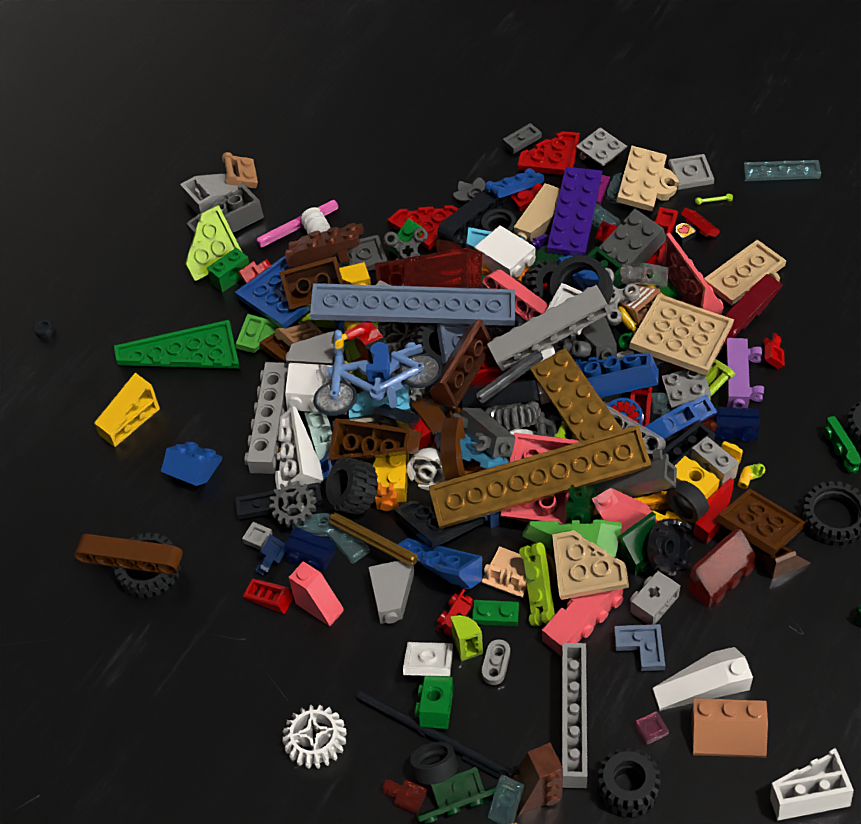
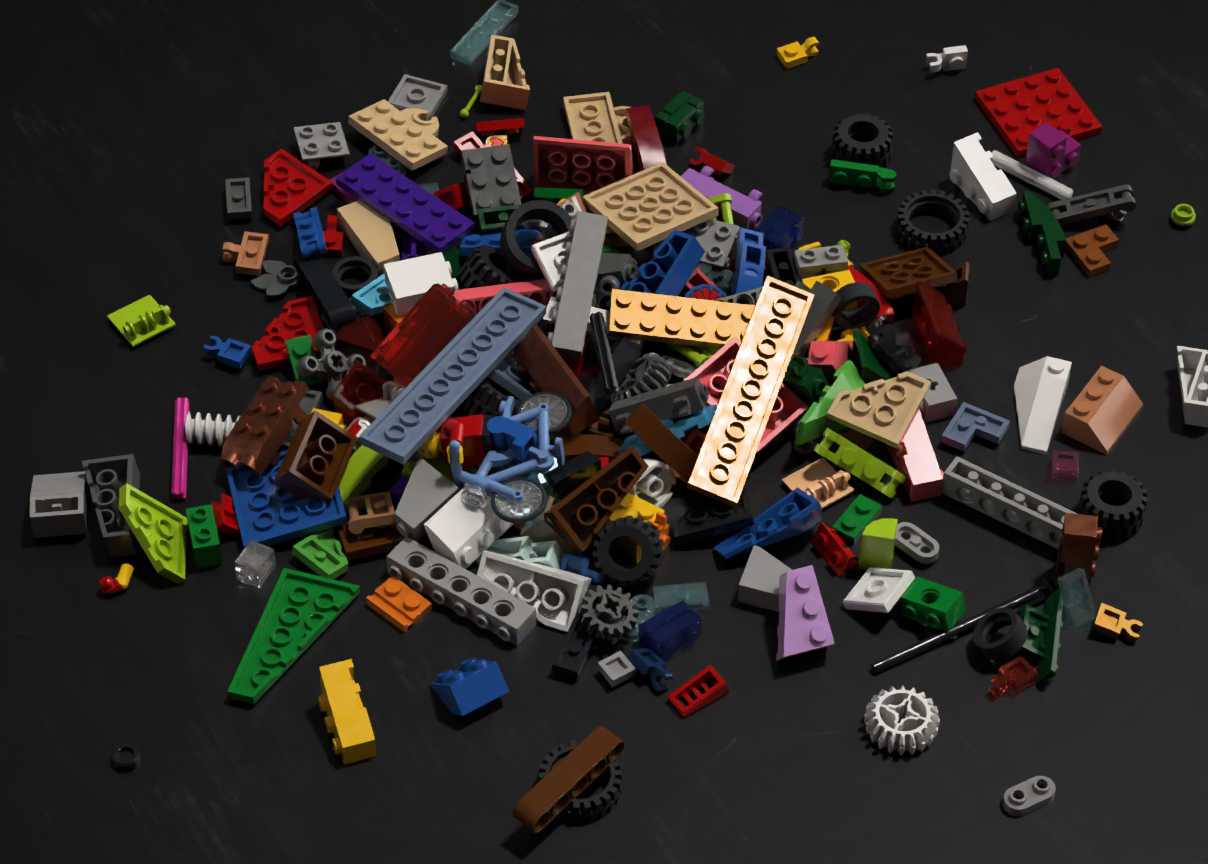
camera: 65 degrees left, 5 degrees down
medium nougat plate [222,152,258,188] -> none
coral slope [289,561,344,626] -> none
pearl gold axle [329,513,418,566] -> none
clear torso [620,263,669,288] -> none
none -> arm [99,564,134,595]
none -> lime hinge [107,295,176,347]
none -> blue plate [203,336,252,369]
none -> nougat plate [222,231,269,276]
none -> clear brick [234,540,276,588]
none -> orange plate [366,575,432,632]
none -> tan wedge [480,34,530,110]
none -> dark green brick [654,90,705,144]
none -> lavender wedge [776,565,835,661]

